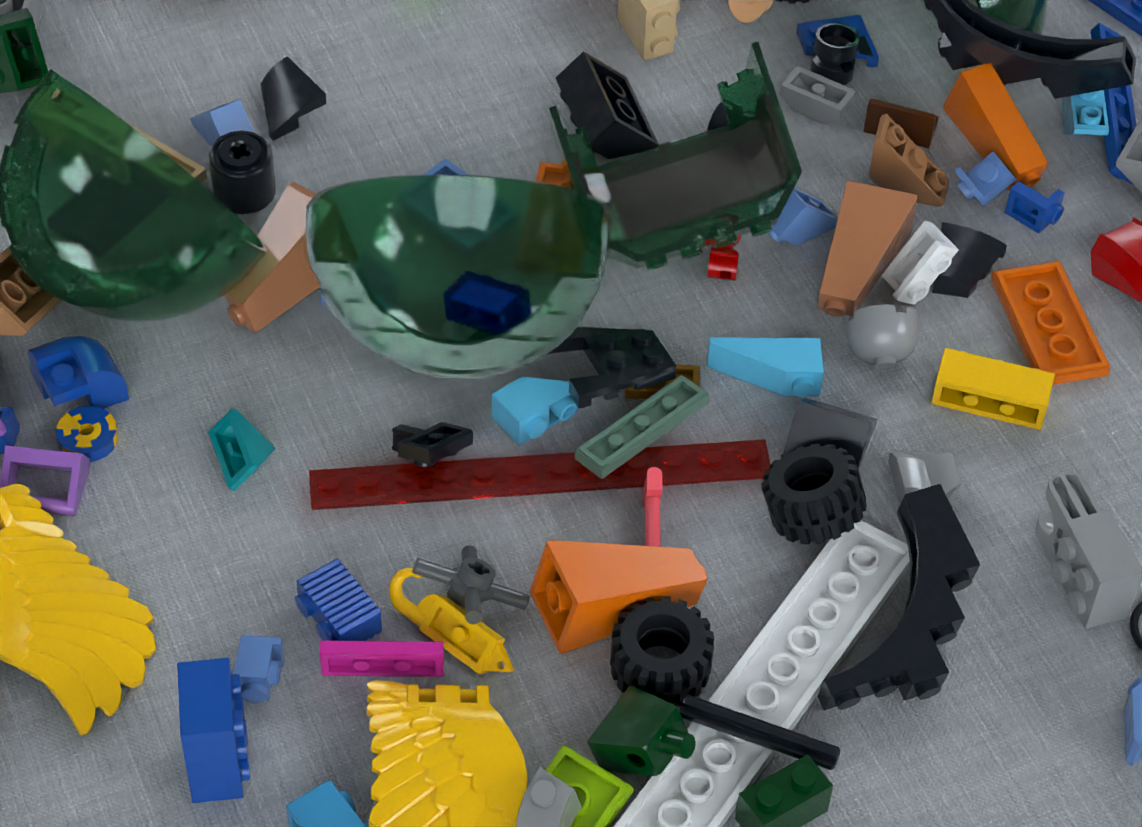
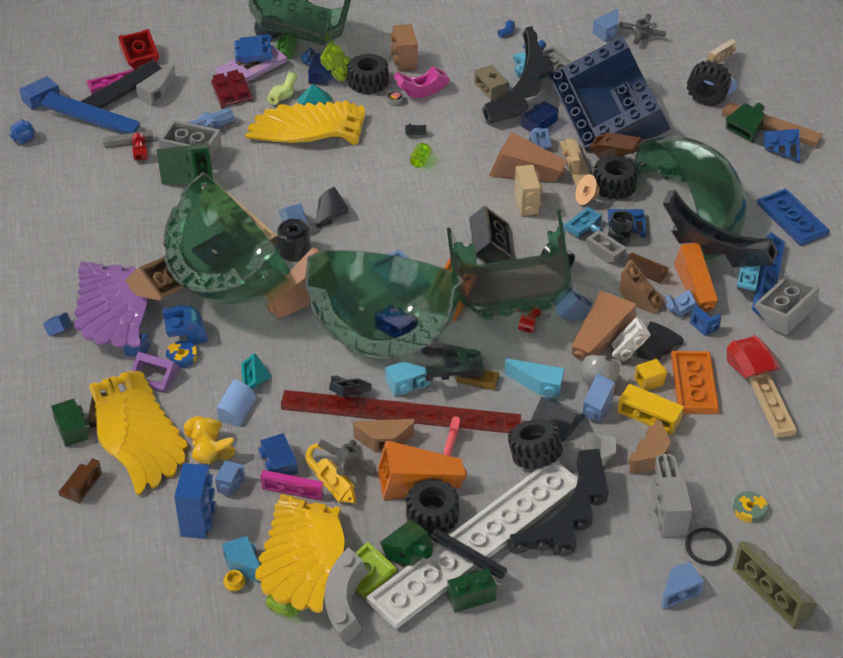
camera: 15 degrees right, 5 degrees down
sand green tile [575,375,709,479] -> none
none -> yellow animal [183,416,235,465]
none -> light blue brick [217,379,257,427]
none -> medium nougat slope [353,419,414,452]
none -> dark azure plate [565,207,603,238]
none -> medium blue slope [582,374,615,423]
none -> medium nougat slope [628,419,671,475]
none -> yellow brick [634,359,667,391]

